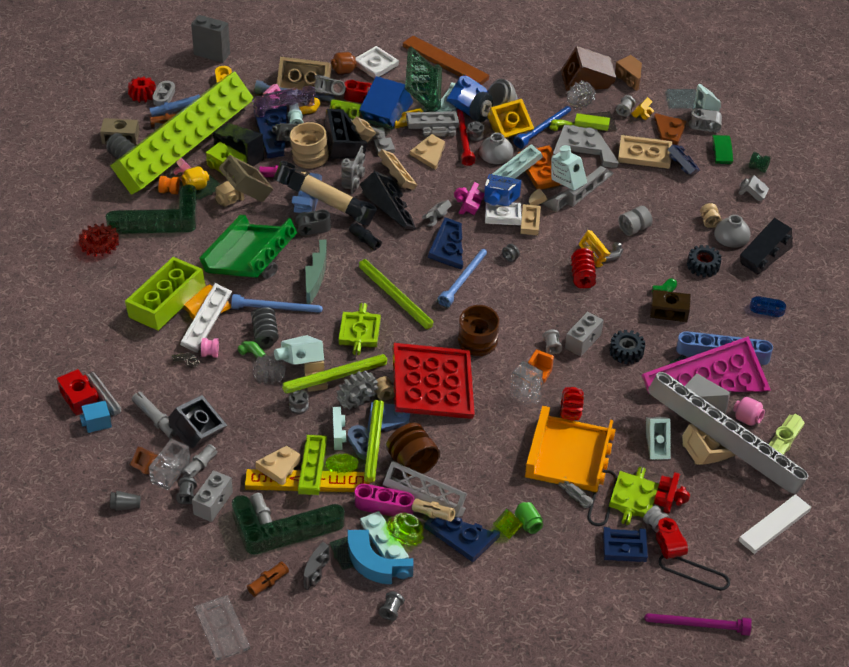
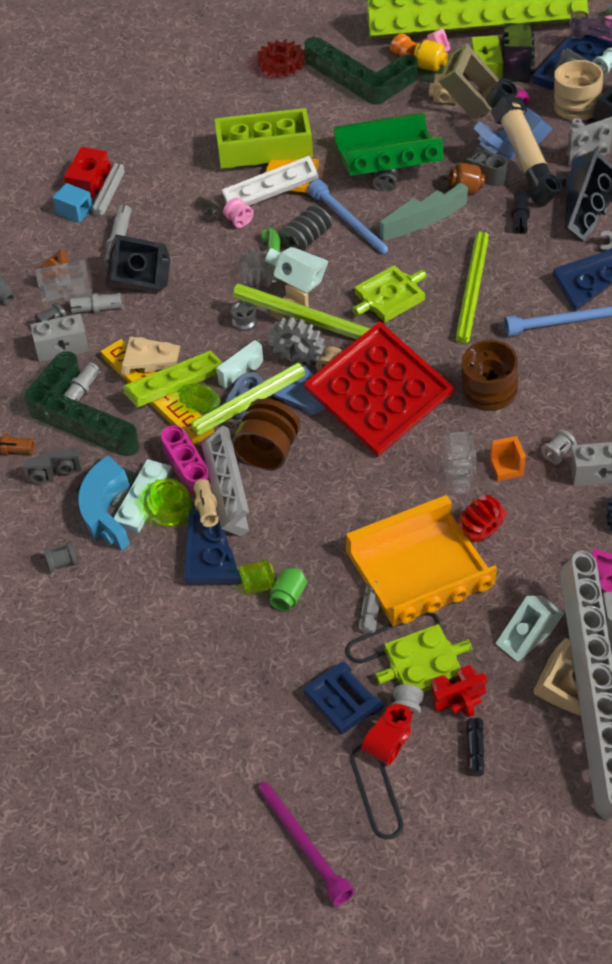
camera: 55 degrees right, 5 degrees up
white tile [739,494,811,554] -> none
none -> dark orange head [448,162,485,195]
none -> black axle [466,717,485,776]

